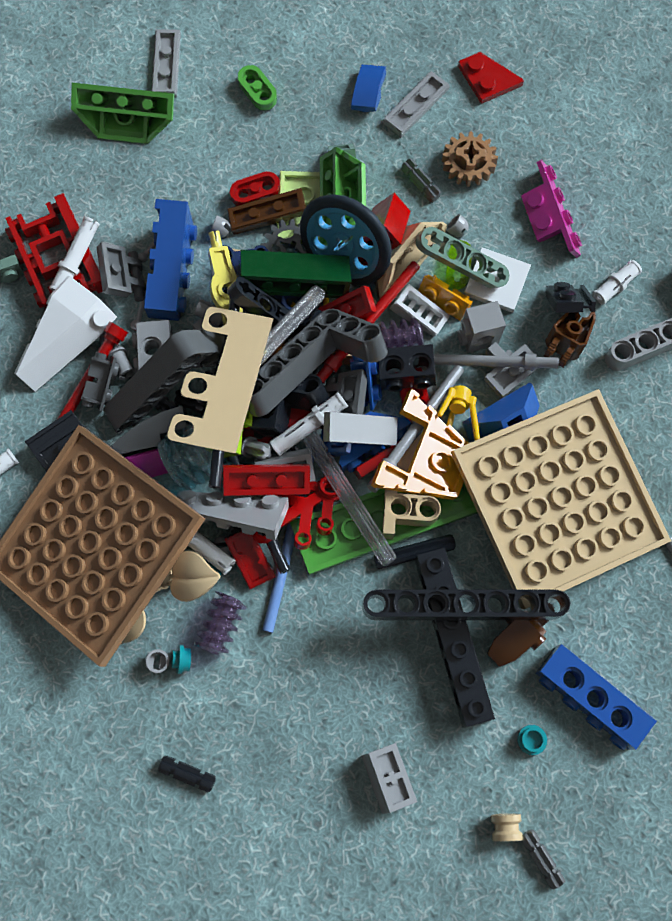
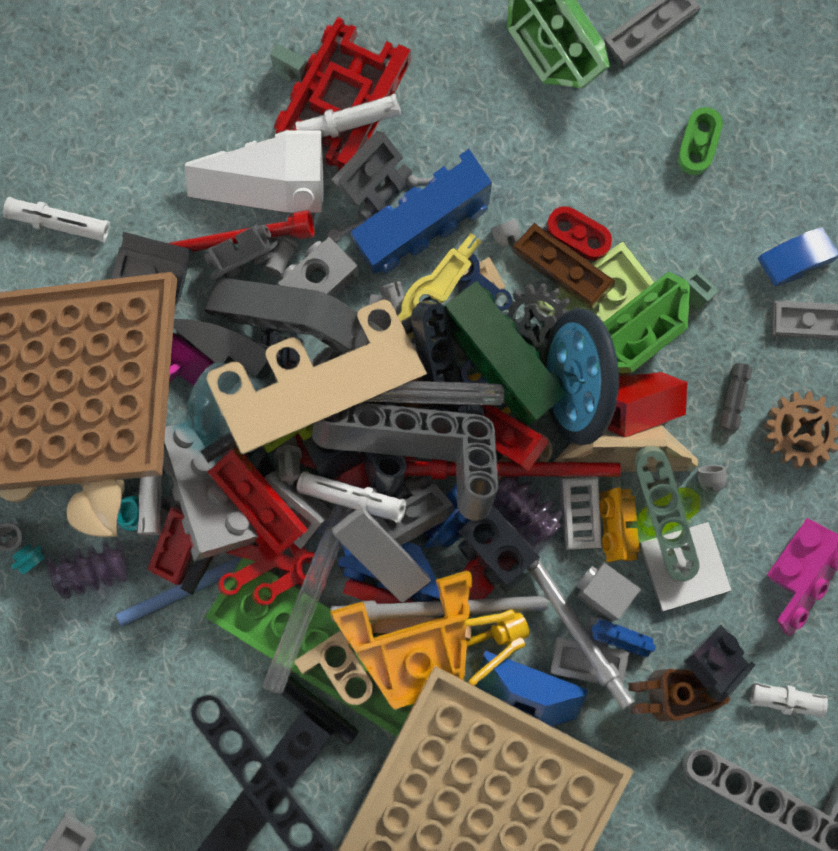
camera: 55 degrees right, 5 degrees up
none -> blue axle [591,619,655,658]

